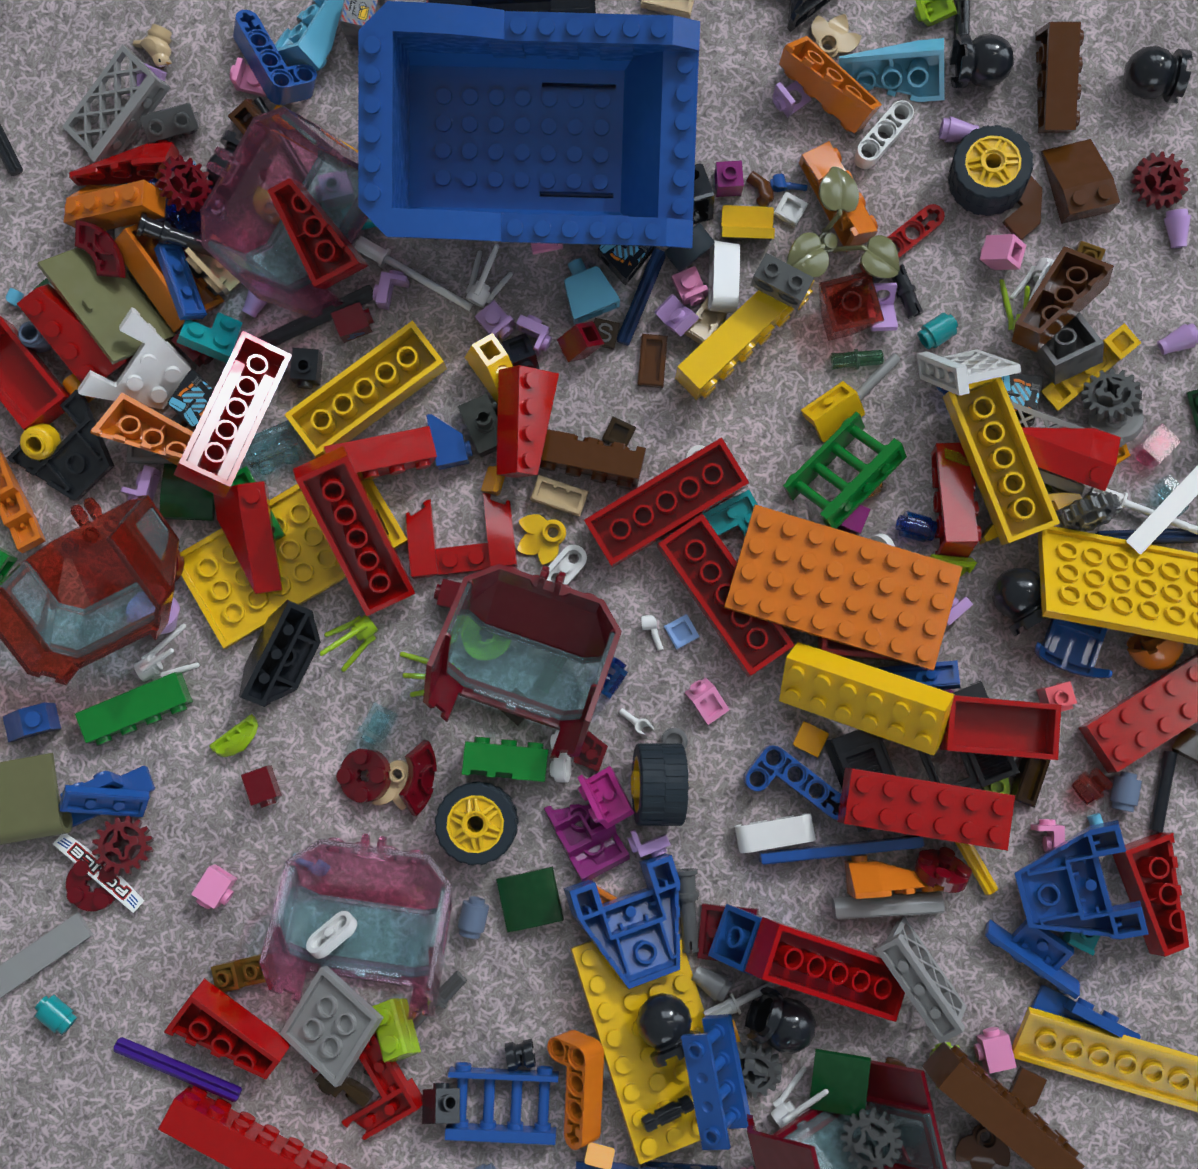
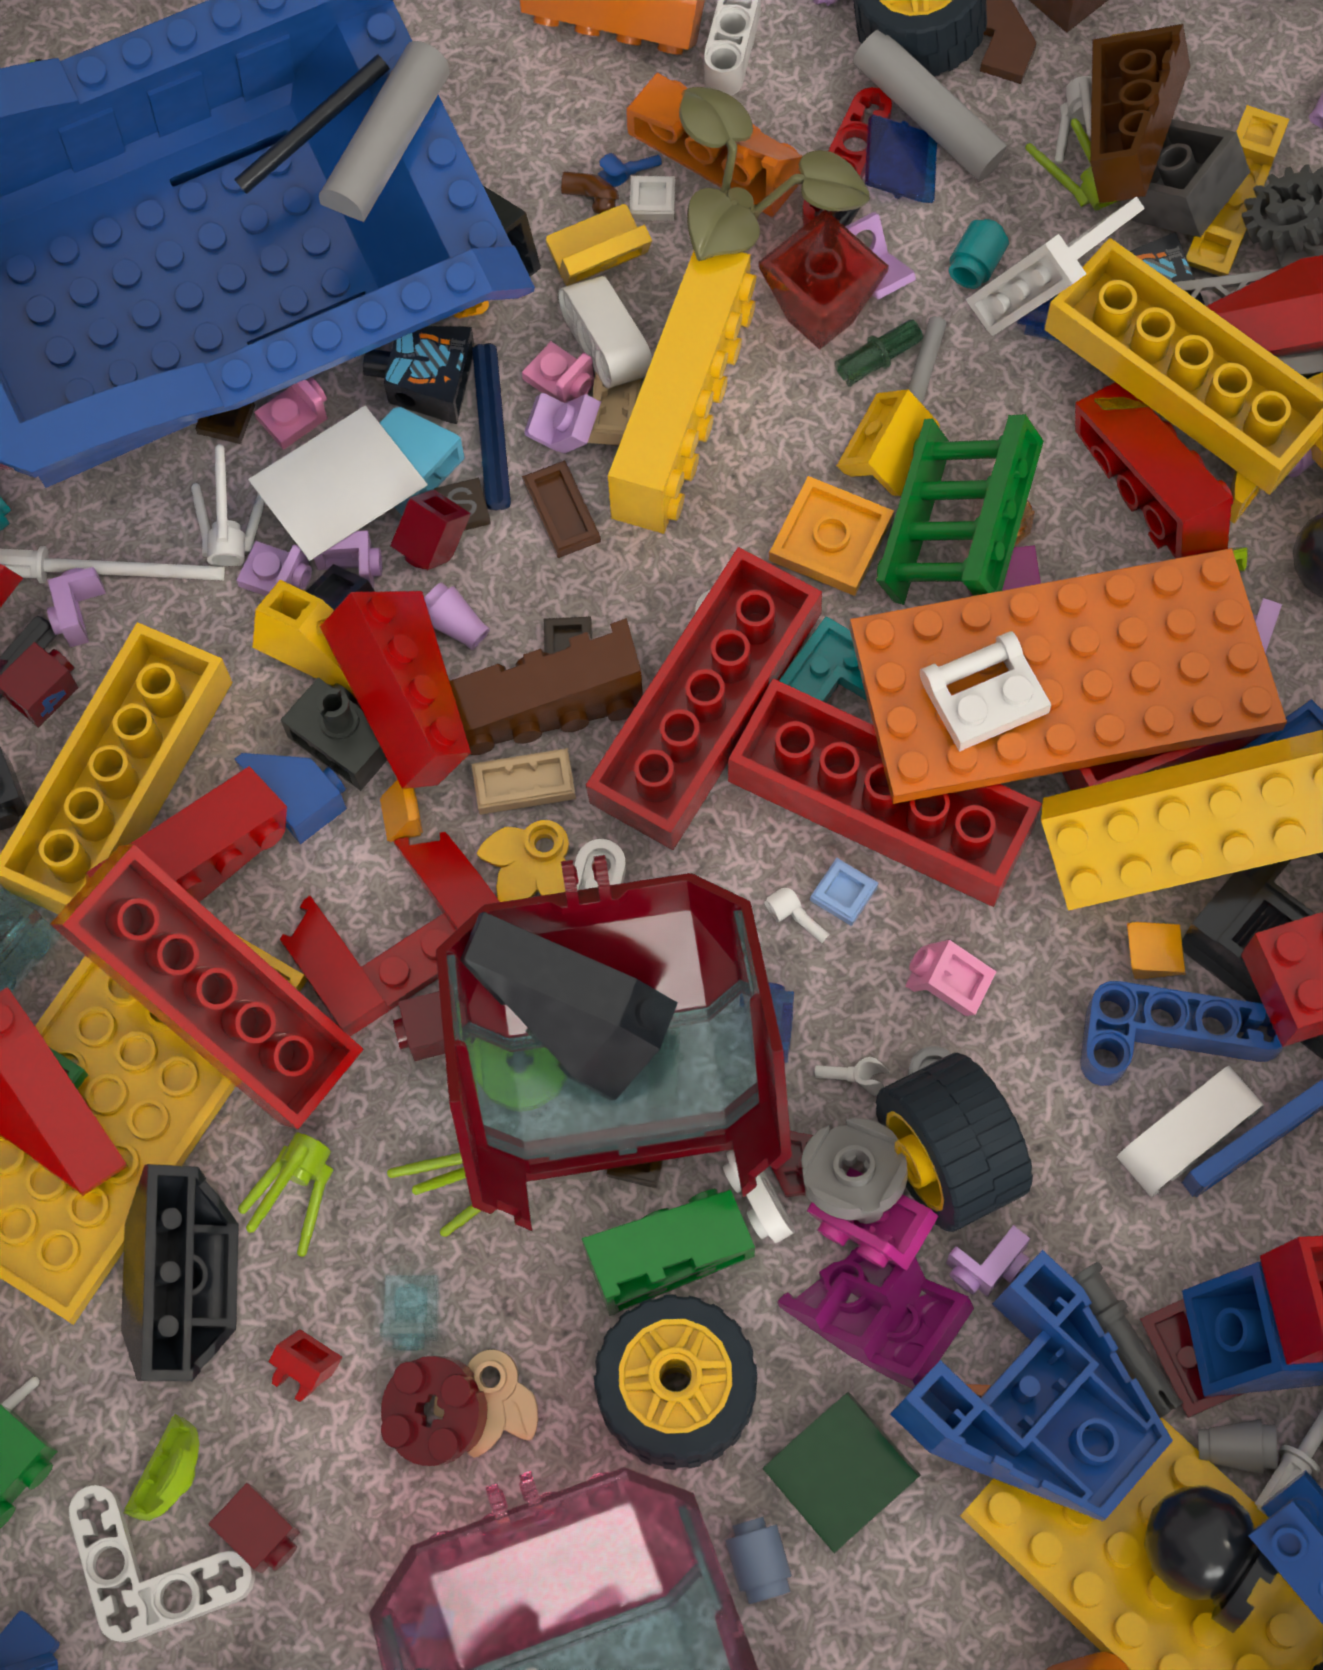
camera: 25 degrees left, 15 degrees down
dark red tile [399,740,437,816] -> none
black wheel [665,223,715,272] -> none
magenta brick [714,160,744,197] -> none
dark grey brick [750,253,814,310] -> none
lavender bracket [772,81,812,118] -> none
black pin [892,264,923,319] -> none
clear blue brick [895,511,937,542] -> none
bright pink brick [980,234,1026,270] -> none
none -> white beam [69,1485,255,1643]
none -> black bar [234,54,390,194]
none -> white sticker [248,405,428,561]
none -> red tile [268,1329,343,1402]
none -> light grey brick [319,41,450,222]
none -> lavender cone [424,582,490,650]
none -> black wedge [460,912,678,1101]
none -> light orange plate [769,476,894,596]
none -> light grey plate [801,1118,908,1224]
none -> light grey brick [852,30,1007,182]
none -> clear blue piece [865,114,937,203]
none -> white plate [920,631,1051,751]

